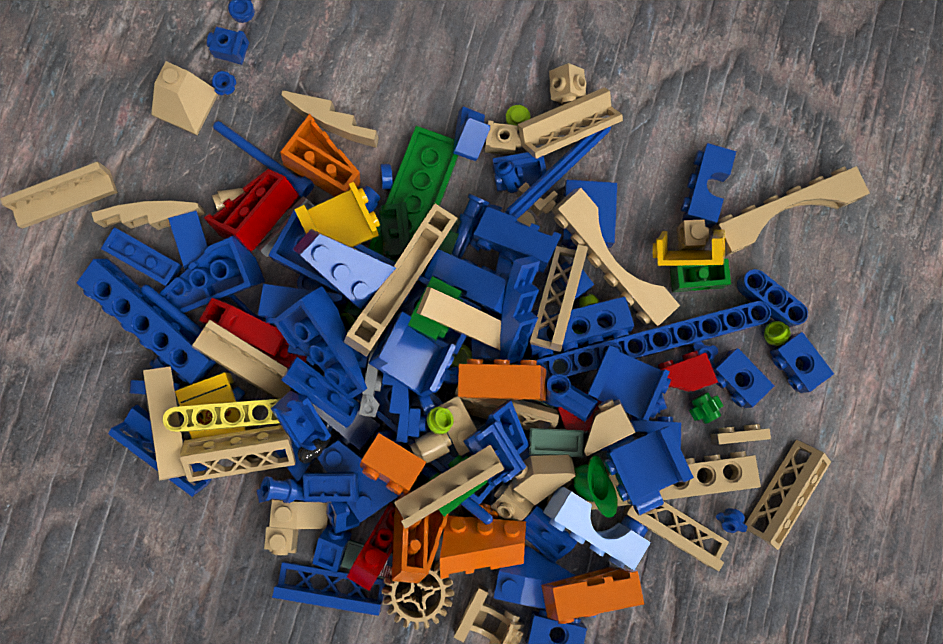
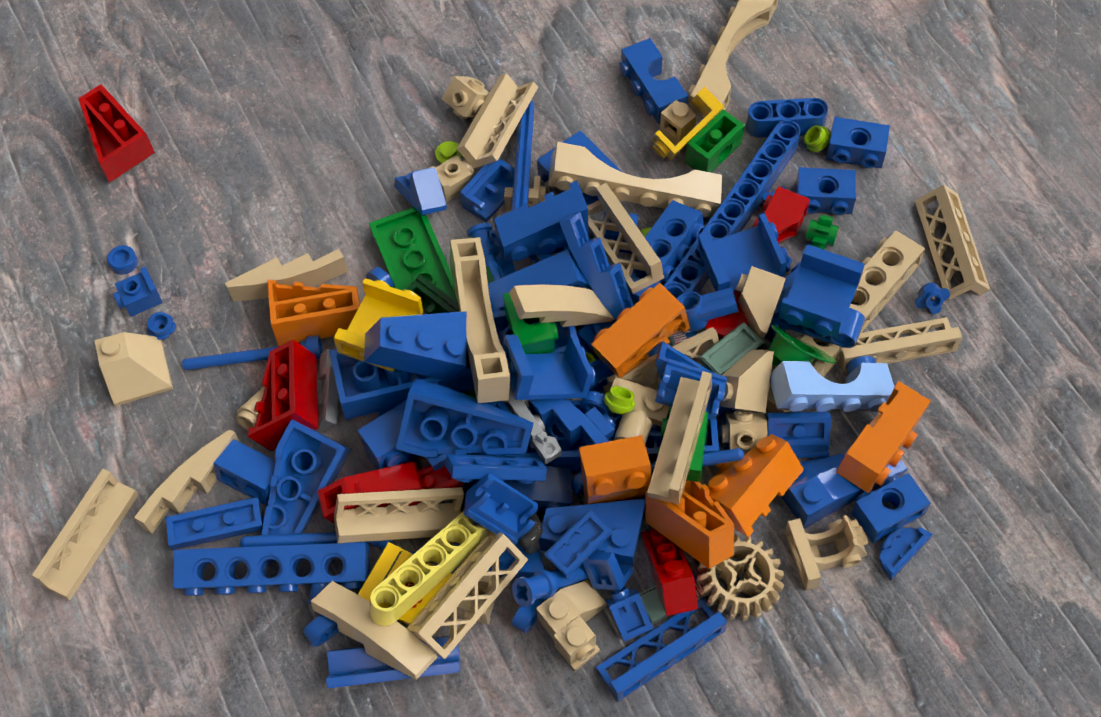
camera: 35 degrees left, 20 degrees down
blue pin [496,160,522,193] -> none
tan plate [711,424,771,444] -> none

